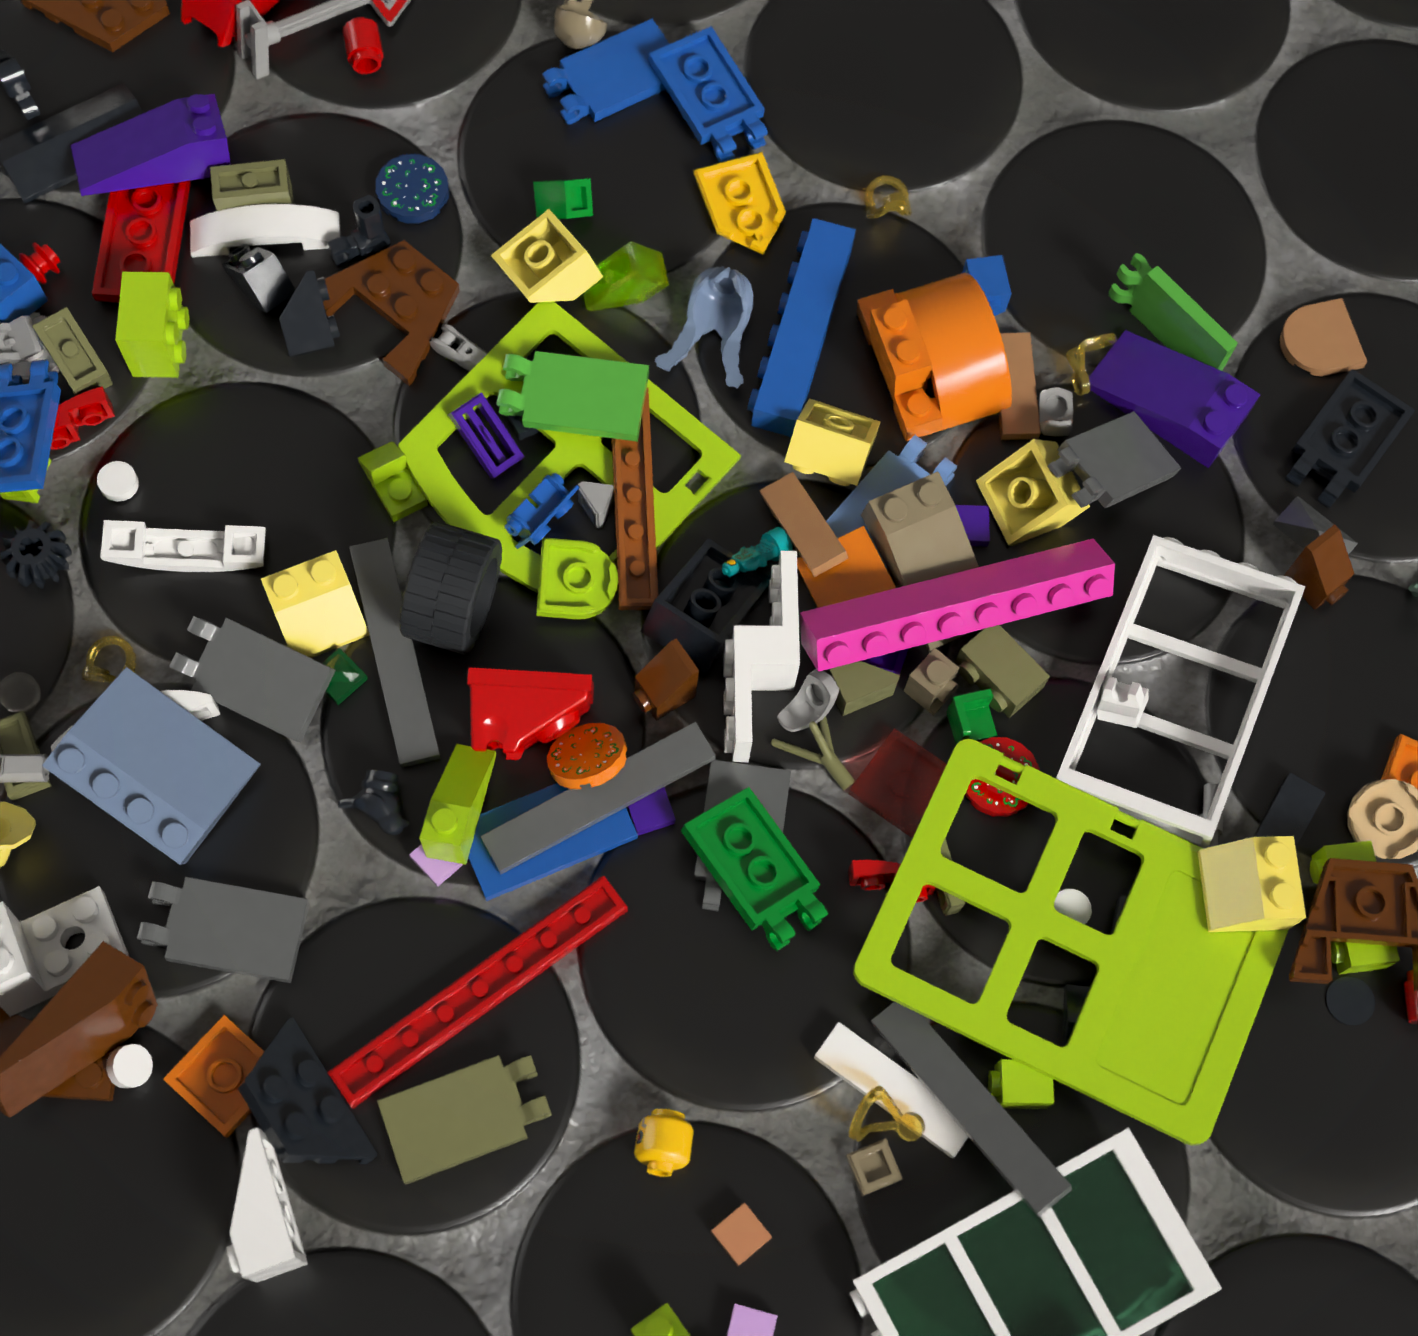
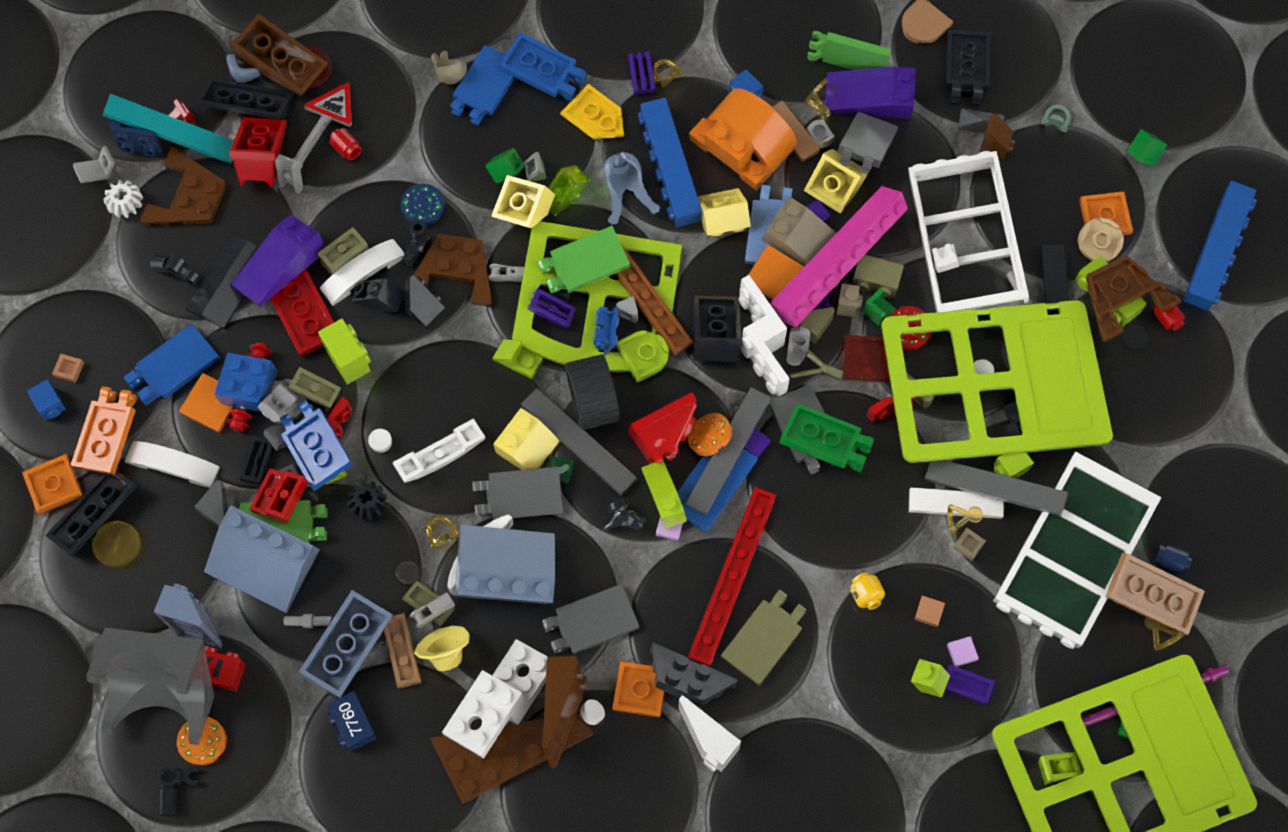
camera: 25 degrees left, 0 degrees up
reddish brown slope [632,638,699,721] -> none
teal piece [722,527,793,577] -> none
medium nougat tile [760,472,848,577] -> none
light yellow slope [1198,836,1306,932] -> none
none -> light grey slope [523,152,547,182]
none -> dark purple tile [628,51,655,95]

